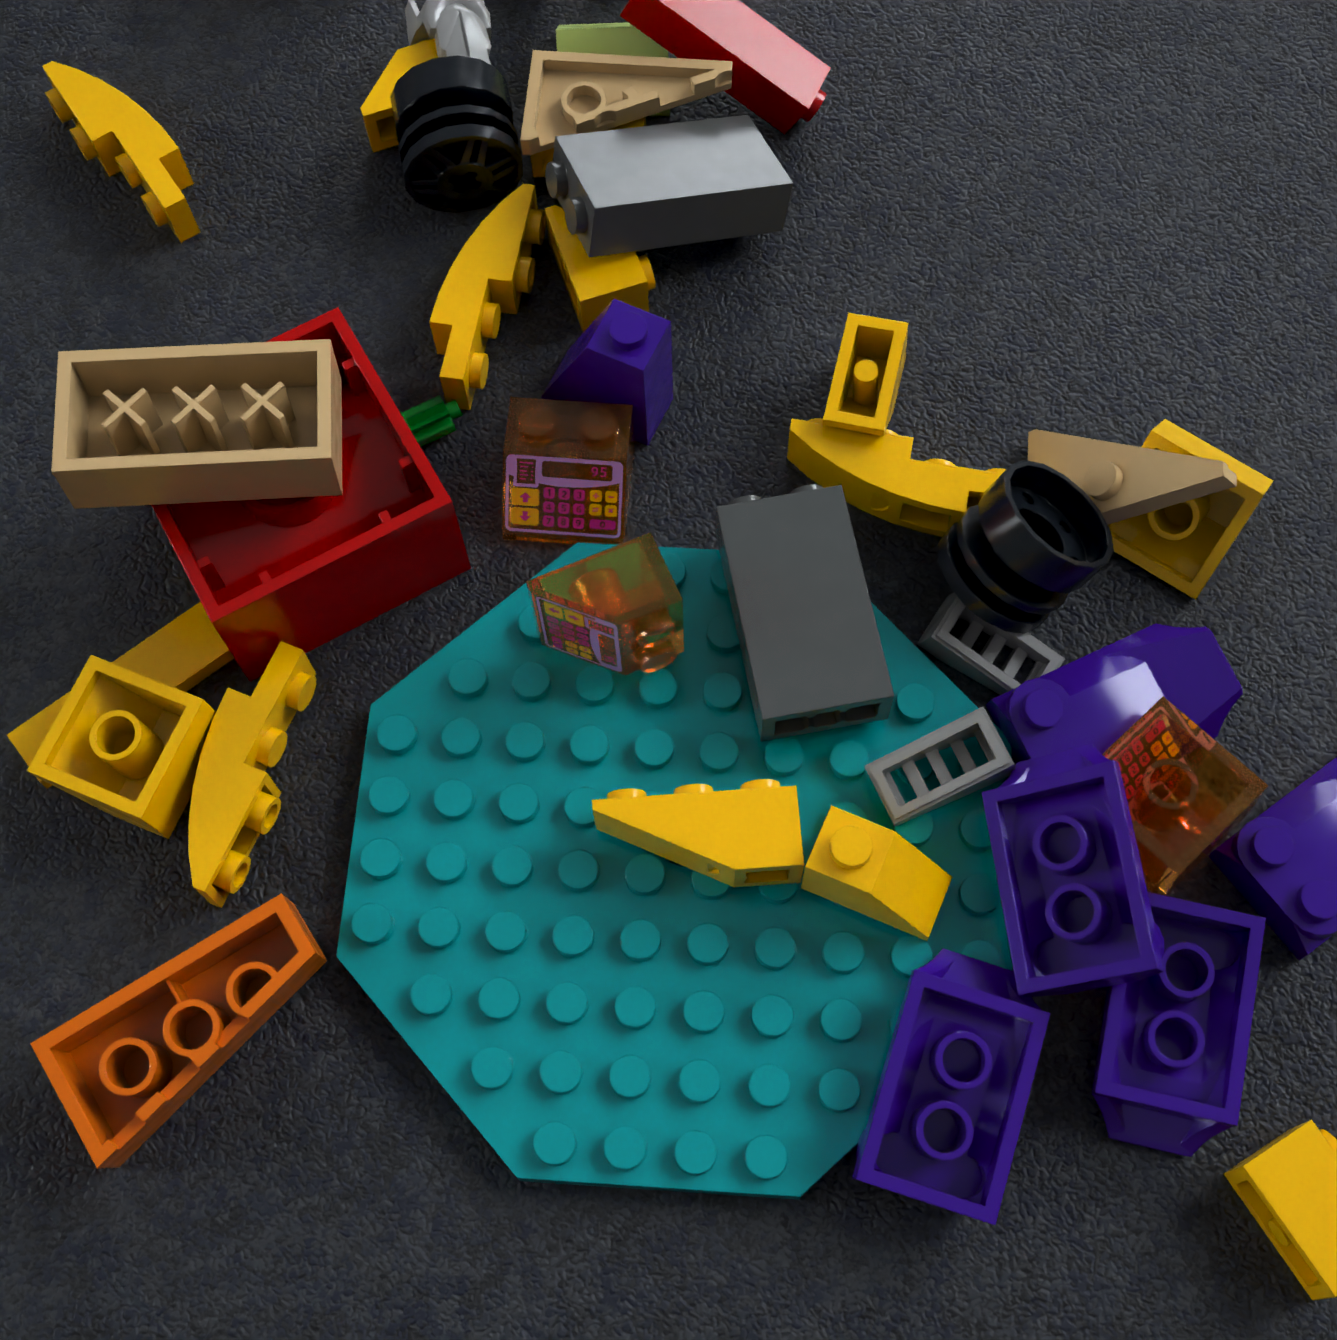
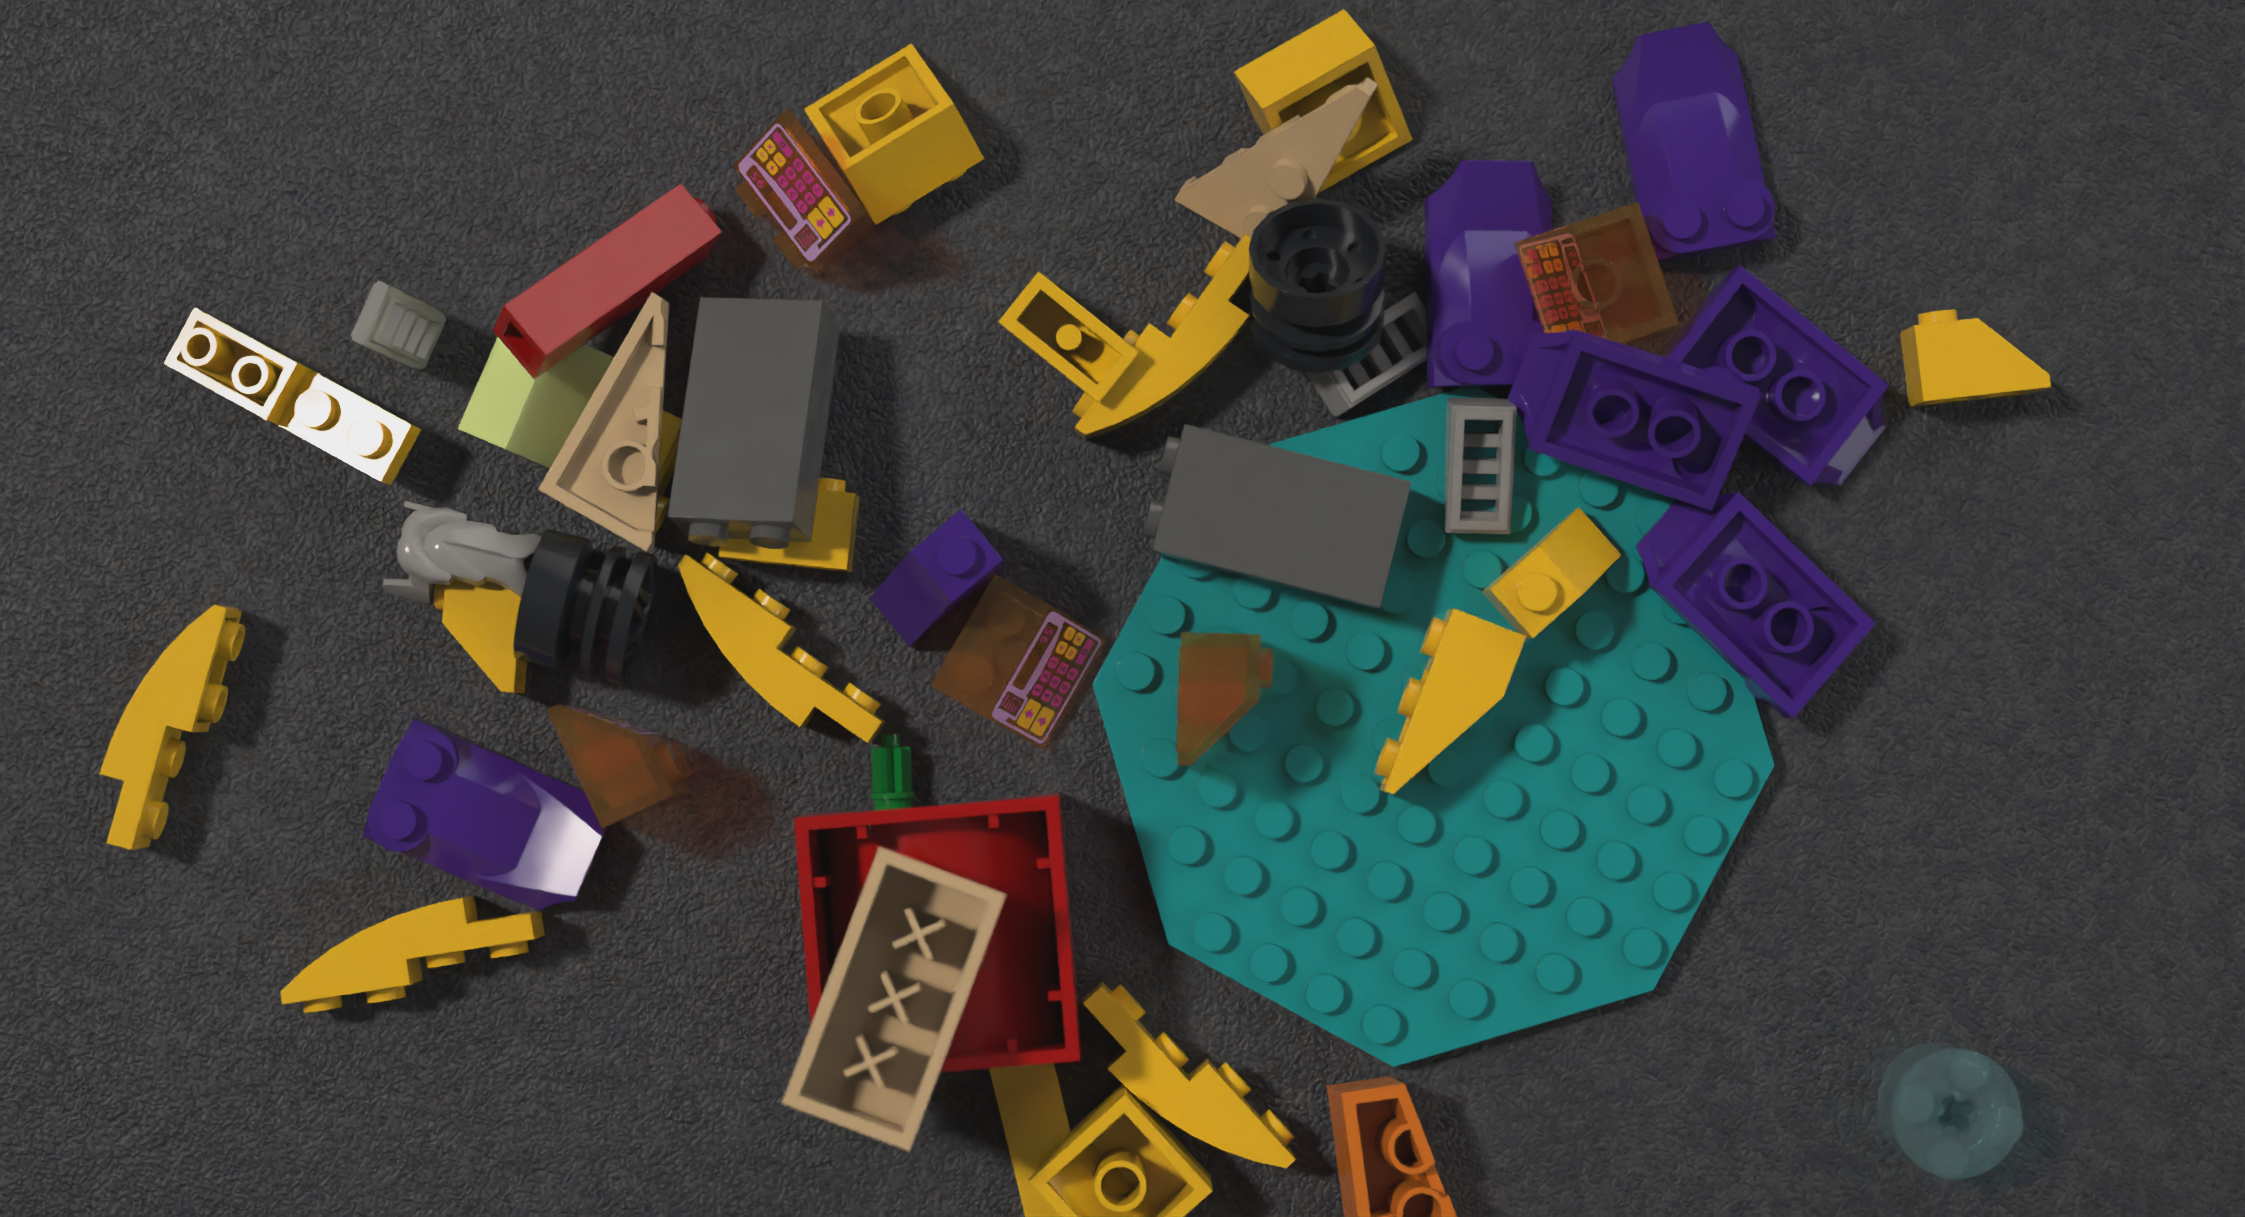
camera: 70 degrees left, 20 degrees up
none -> dark purple slope [363,719,605,911]
none -> clear orange slope [547,704,692,829]
none -> clear orange slope [733,108,876,276]
none -> yellow slope [804,43,984,225]

